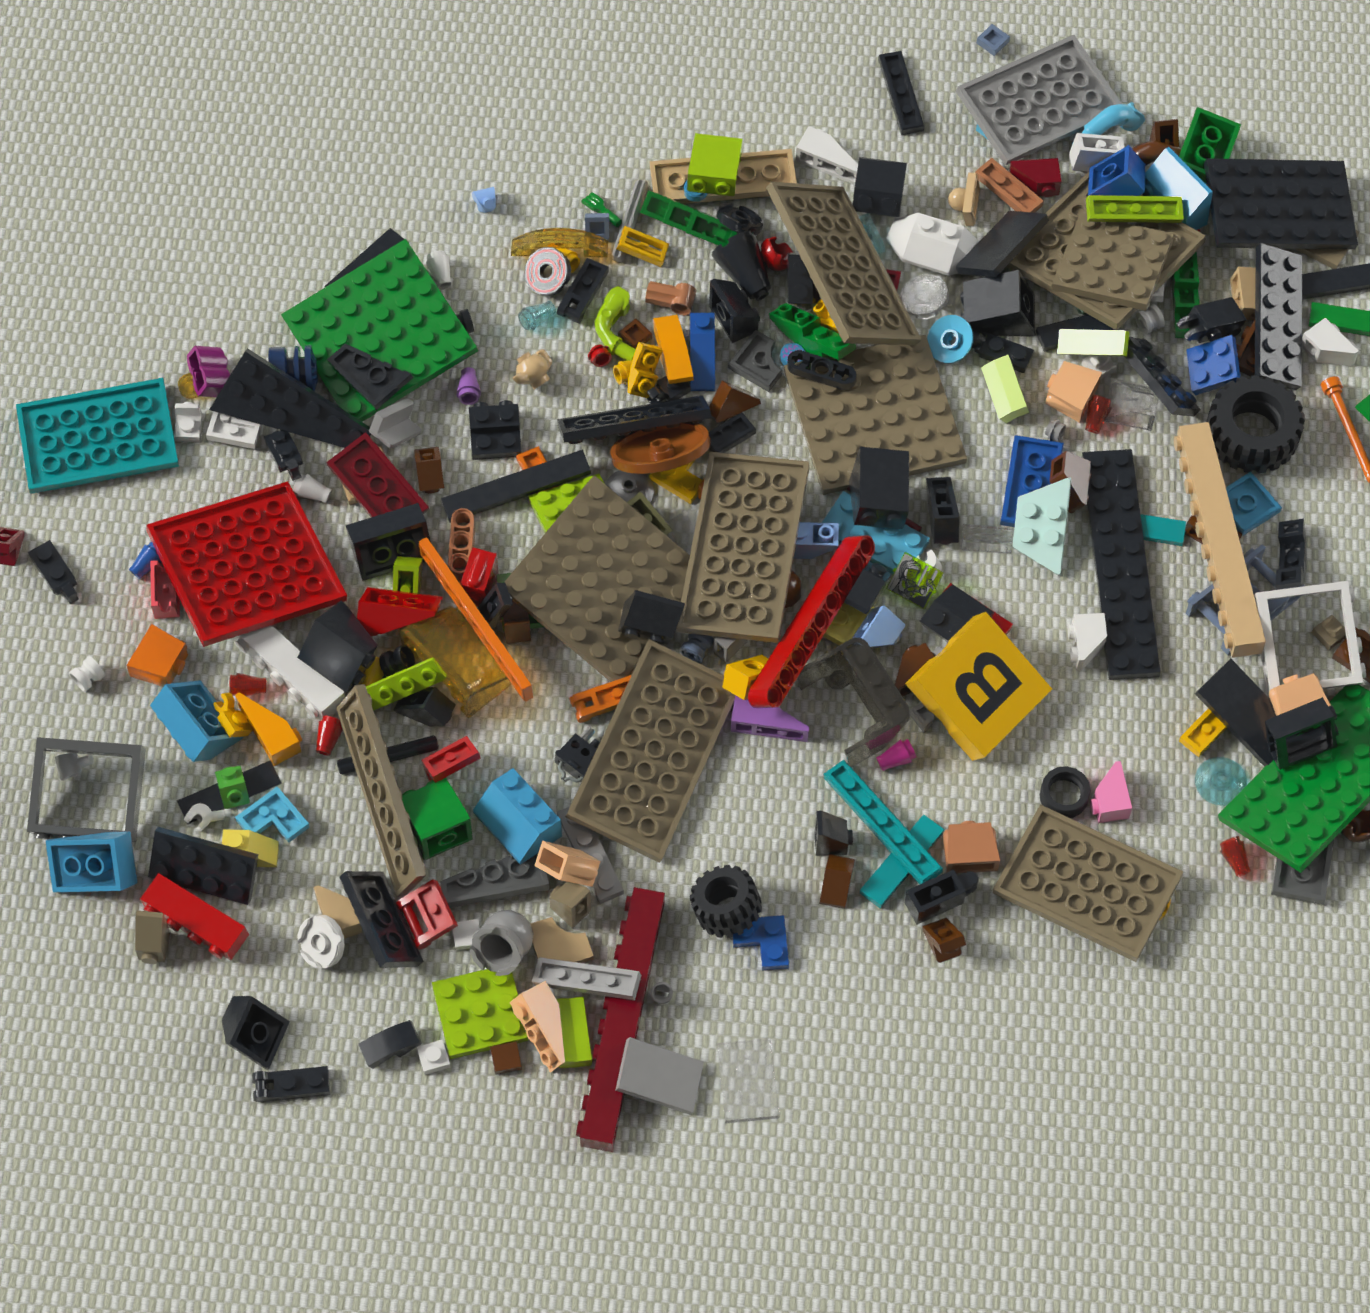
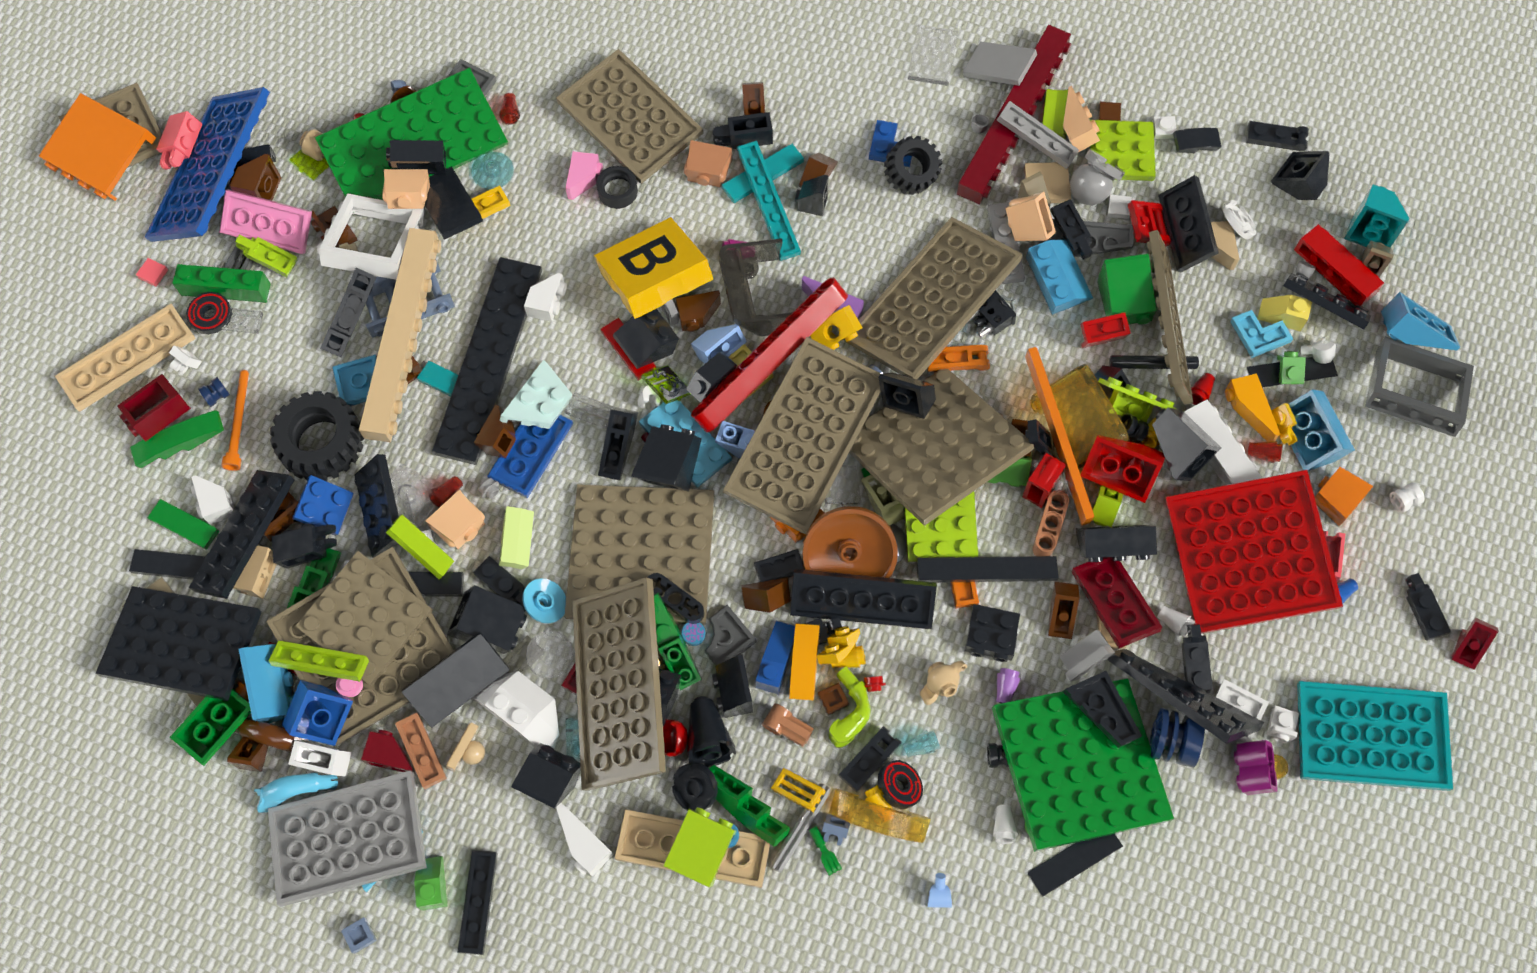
camera: 160 degrees left, 5 degrees up
none -> bright green slope [414,856,448,911]
none -> black hinge [1050,199,1093,260]
none -> light grey hinge [1296,261,1316,278]
none -> teal slope [1344,184,1409,248]

